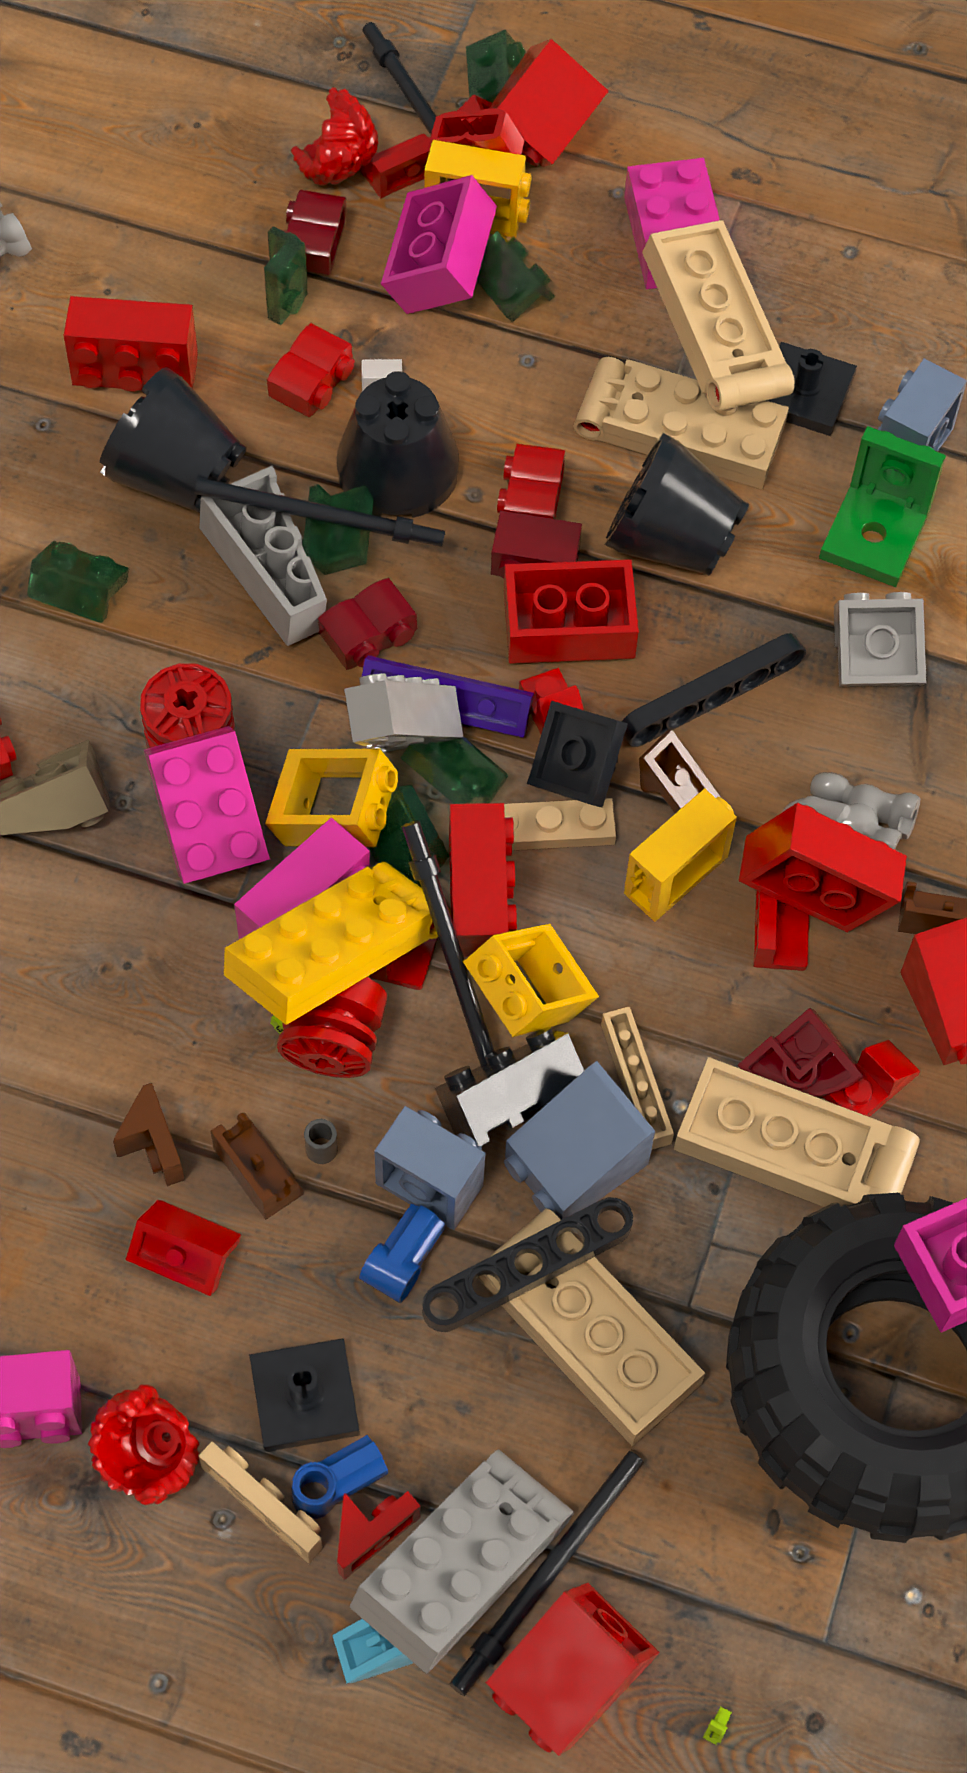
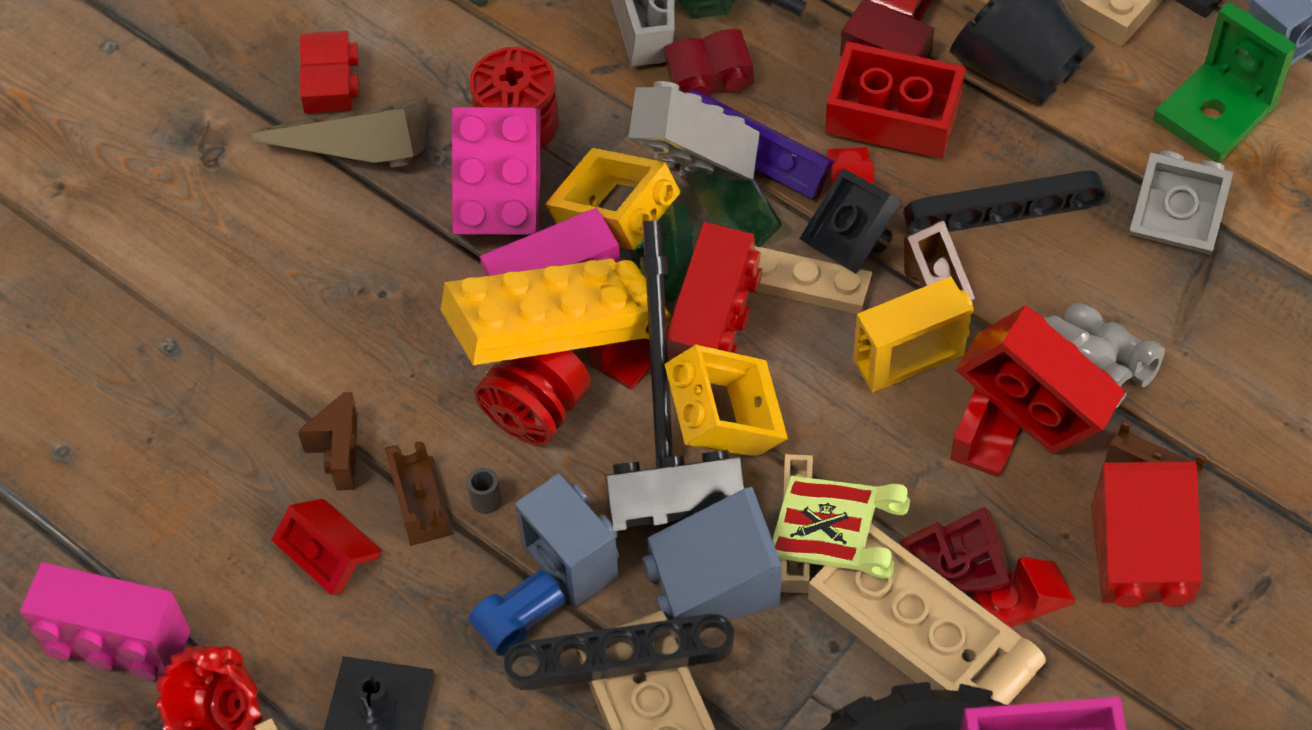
camera: 25 degrees right, 5 degrees down
none -> yellowish green flag [772,476,910,579]

